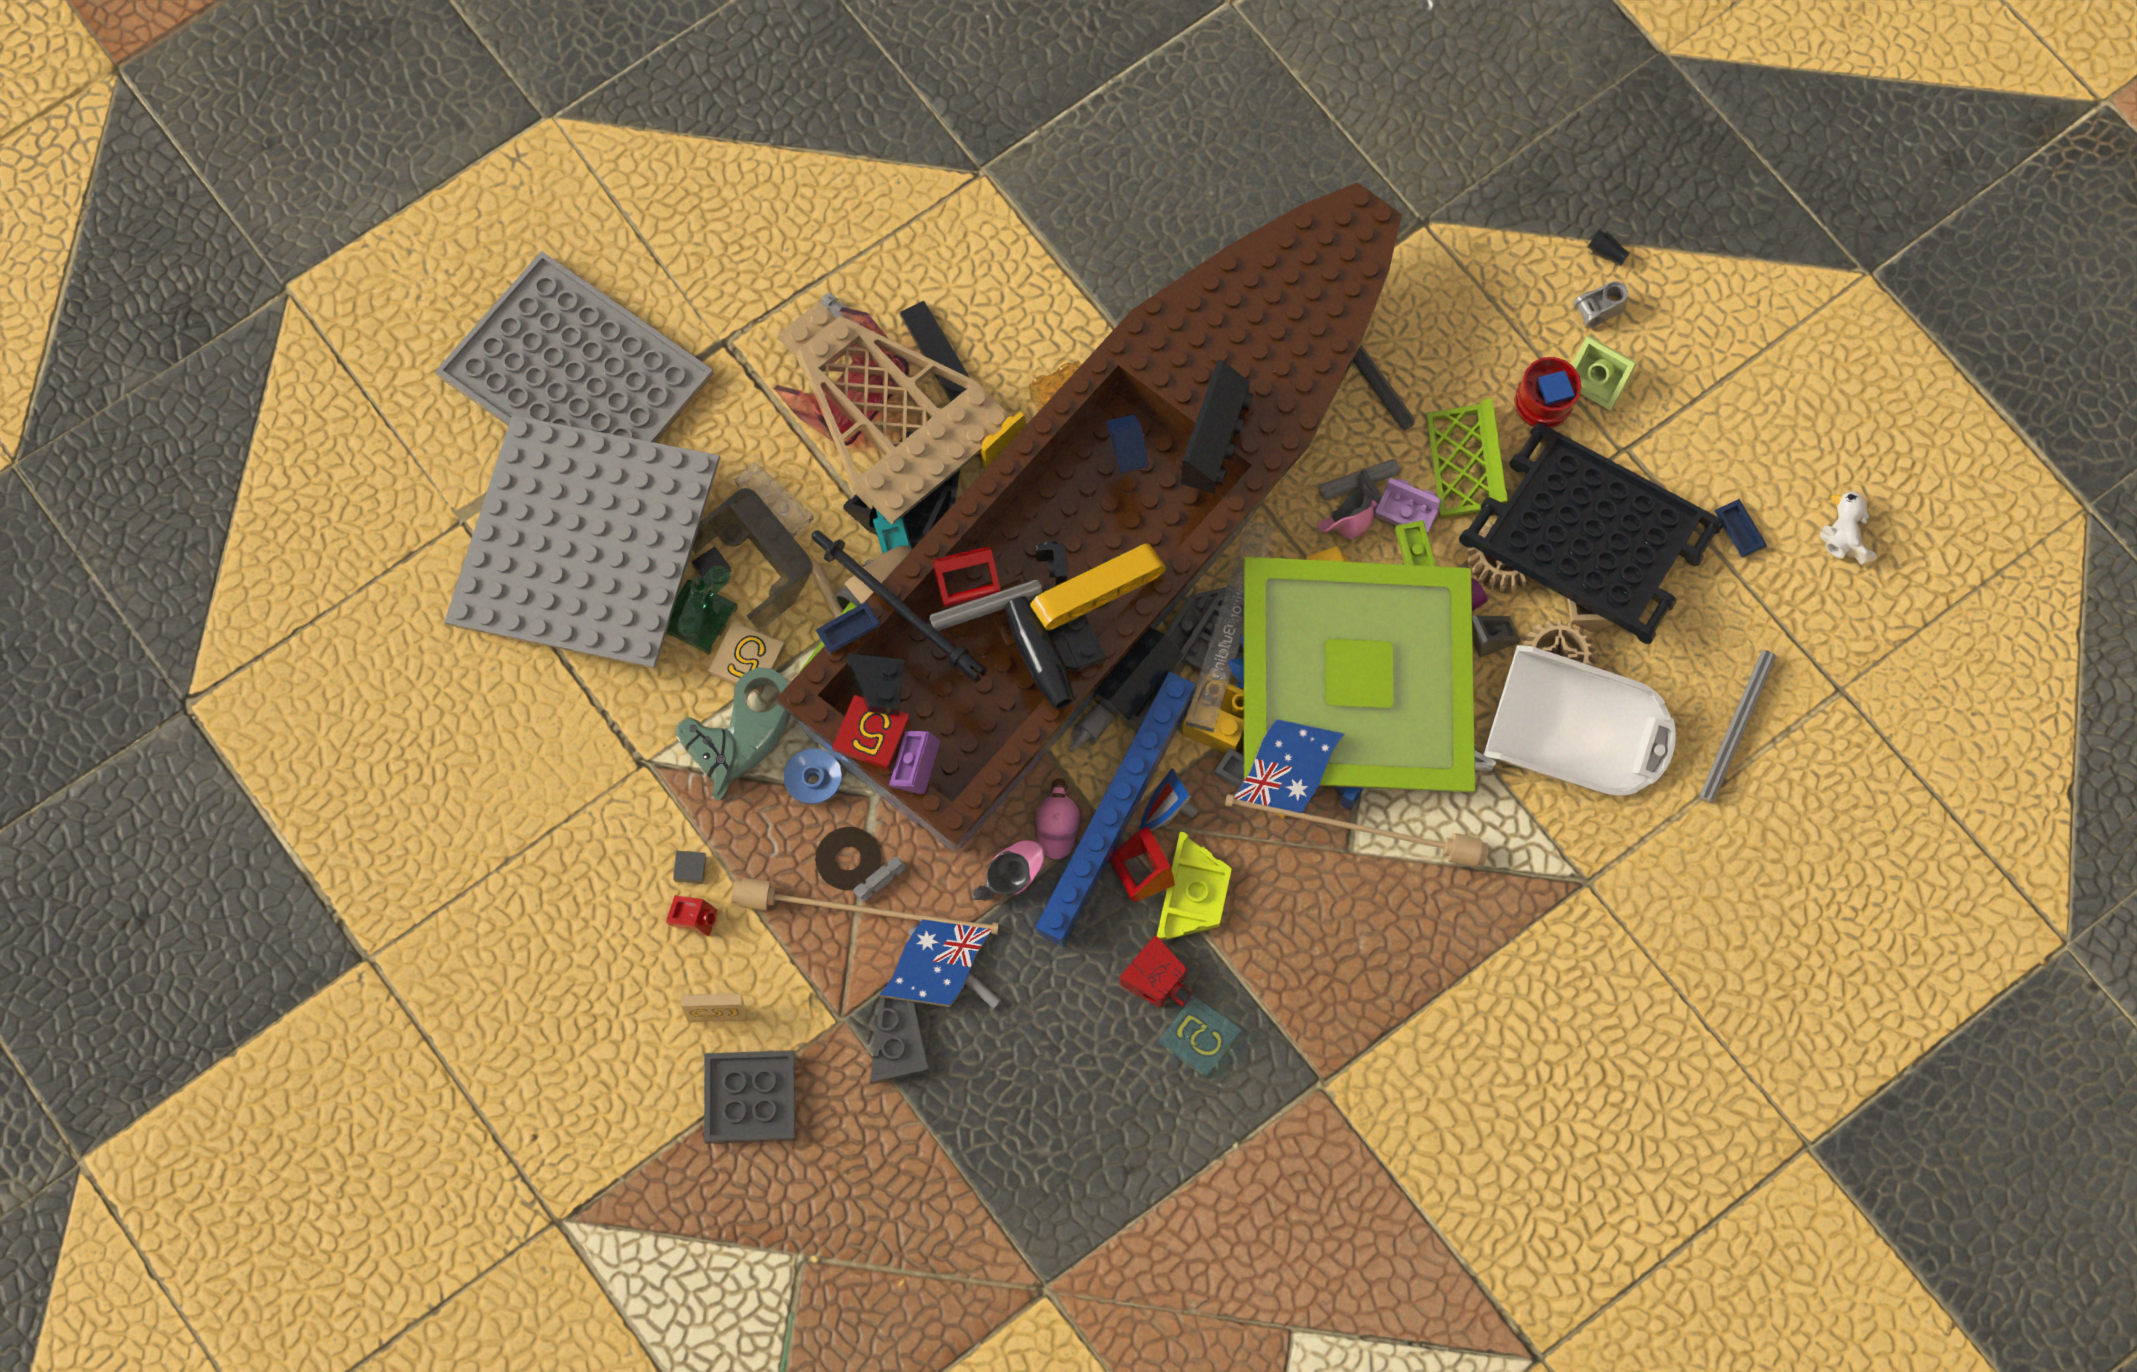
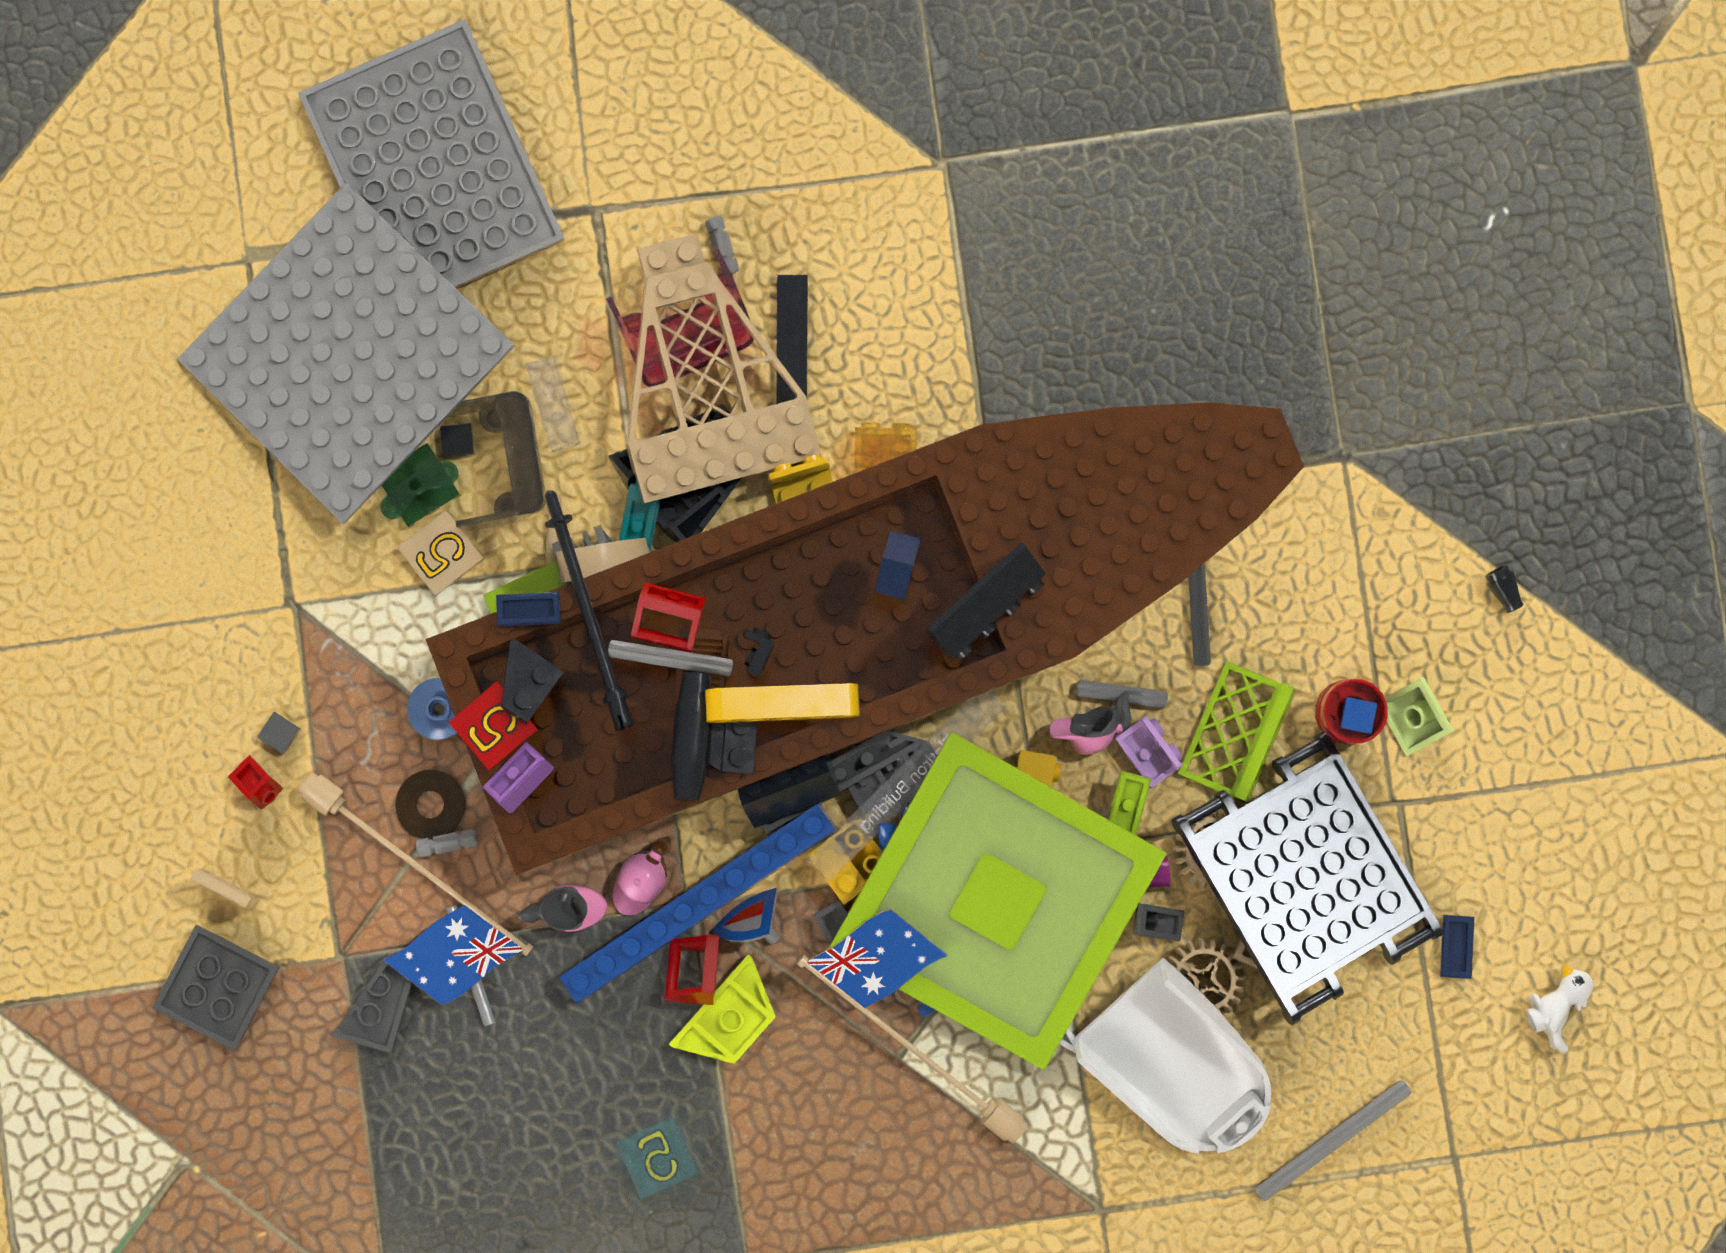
camera: 25 degrees right, 15 degrees up
sand green animal [675,667,791,801] -> none
light grey piece [1068,703,1114,752] -> none
red torso [1119,935,1193,1008] -> none
light grey piece [1572,281,1628,328] -> none

